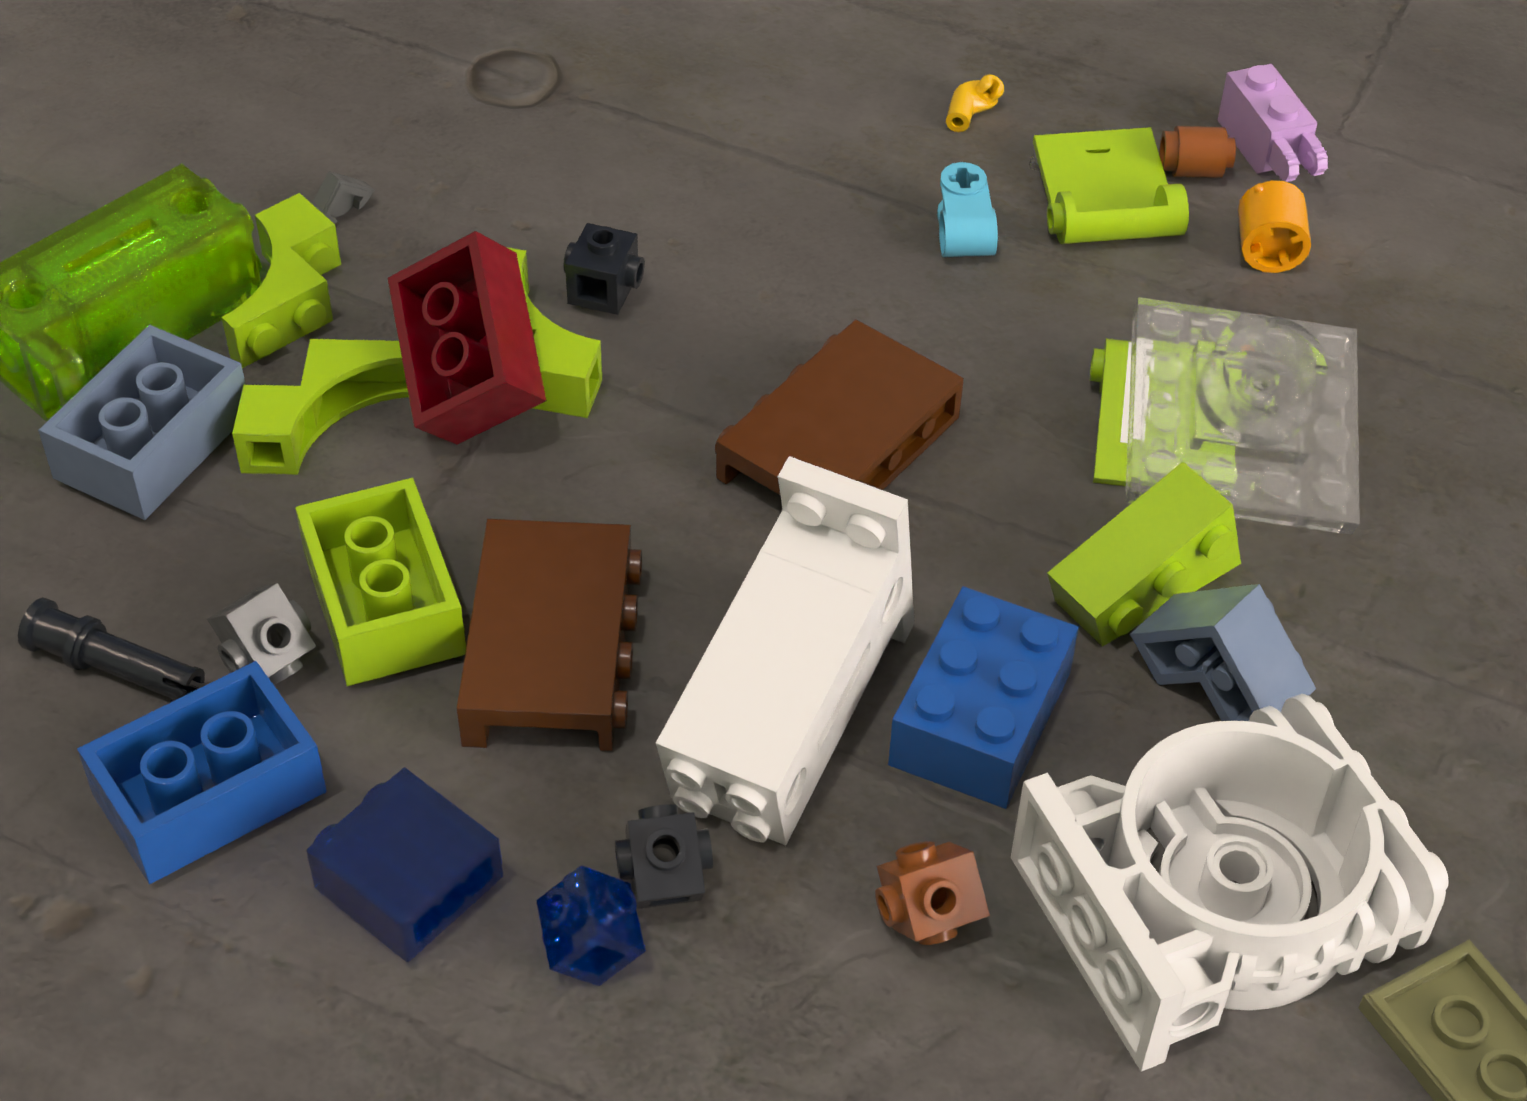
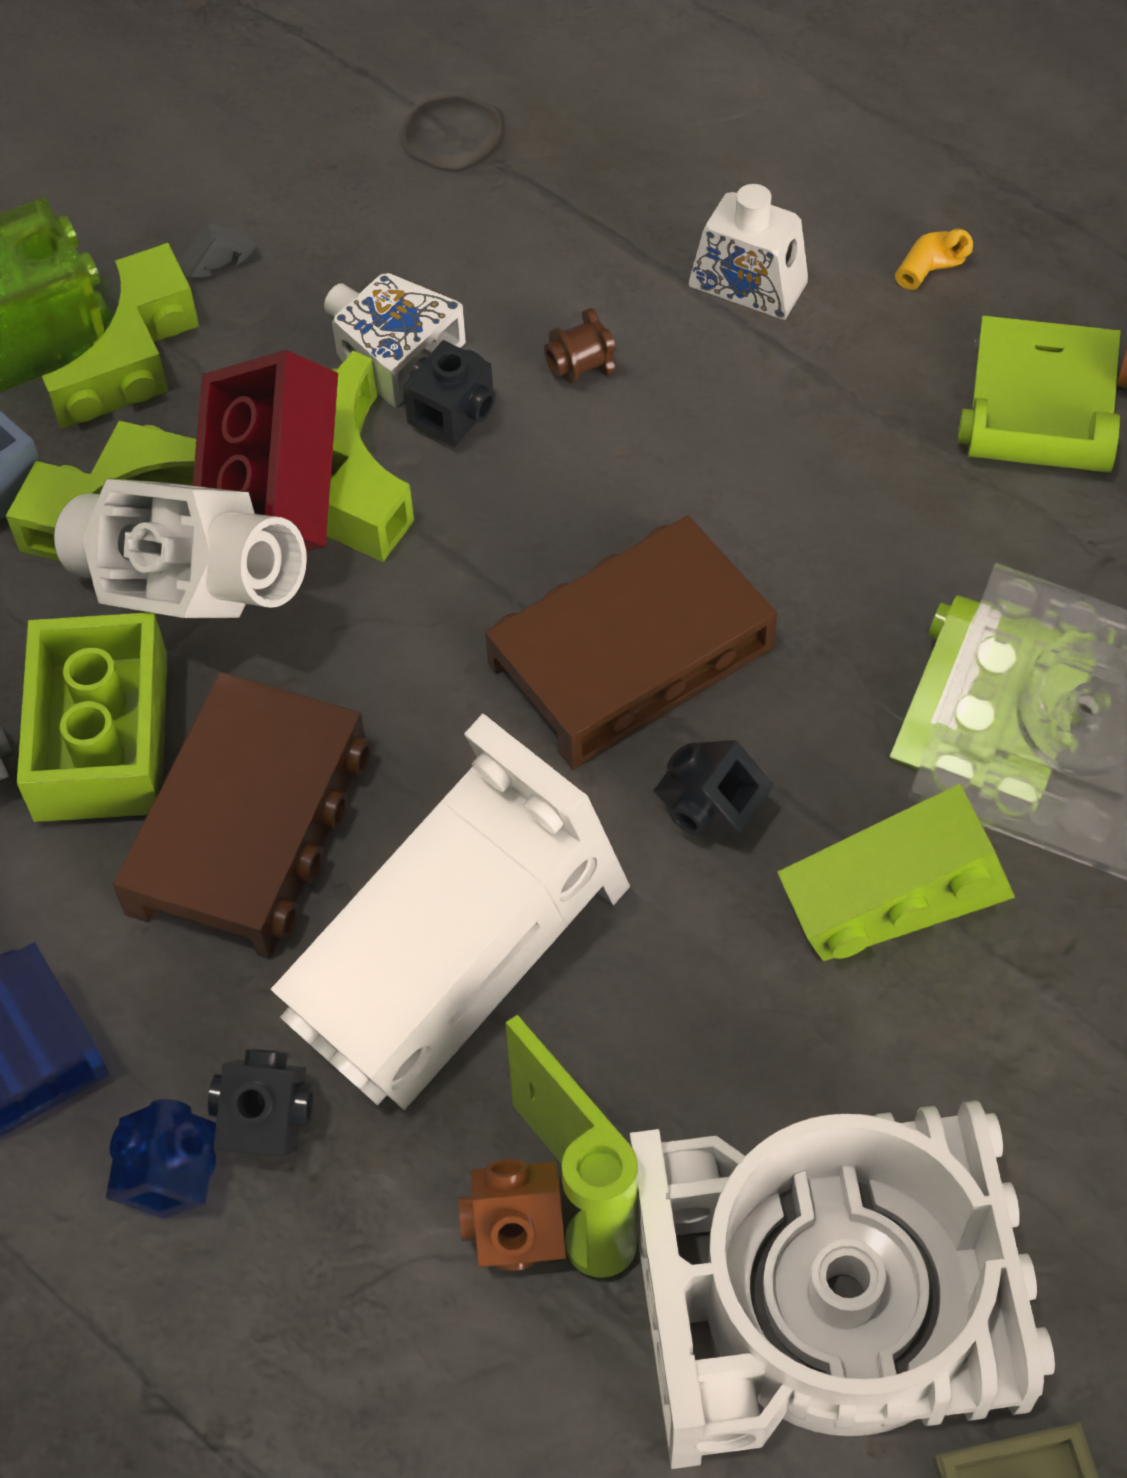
camera: 20 degrees right, 10 degrees up
blue brick [888,586,1079,809] -> none
medium azure piece [937,162,998,257] -> none
brick [1130,584,1316,721] -> none
none -> white brick [54,479,307,618]
none -> white torso [324,273,466,408]
none -> lime door [506,1015,638,1278]
none -> reddish brown brick [544,308,615,384]
none -> black brick [653,740,774,835]
none -> white torso [689,184,808,320]

